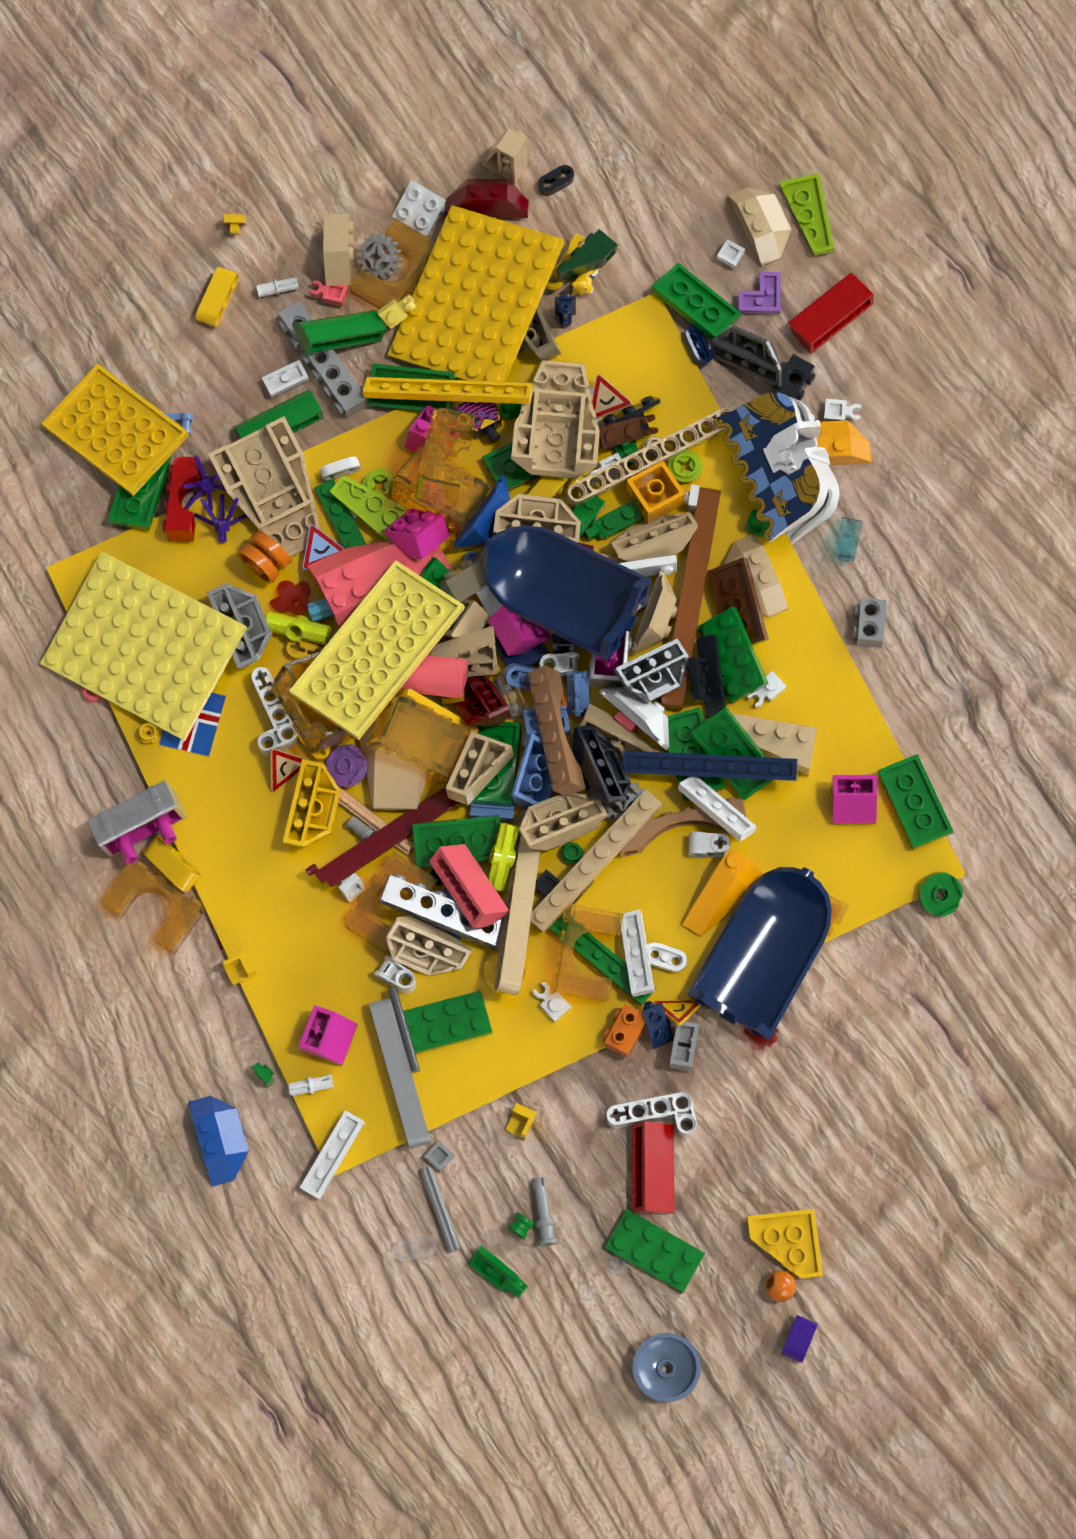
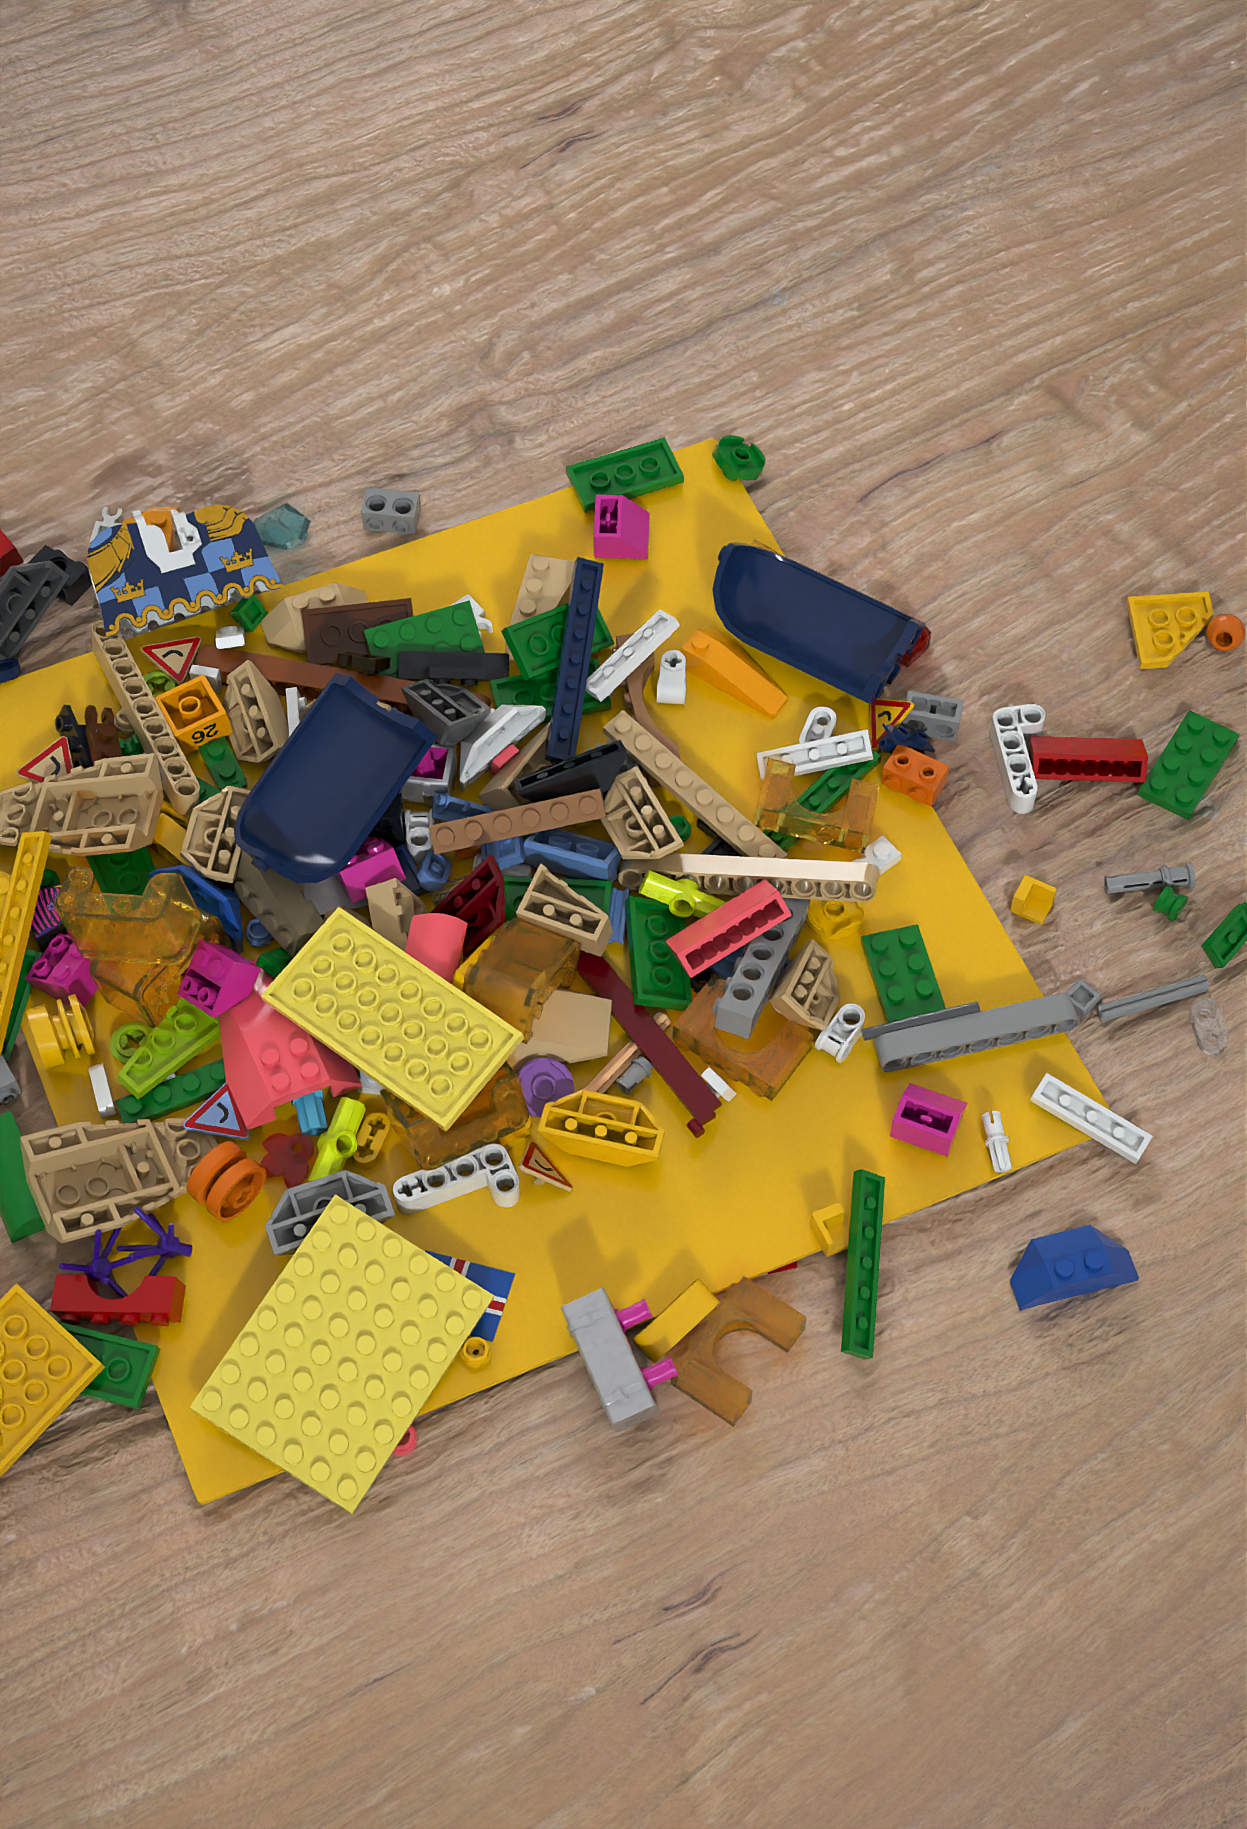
camera: 90 degrees left, 15 degrees down
green plate [252,1062,275,1088] -> none
none -> yellow wheel [26,994,96,1070]
none -> piece [141,636,202,685]
none -> white plate [215,626,245,649]
none -> dark brown plate [338,652,391,674]
none -> green plate [841,1169,885,1360]

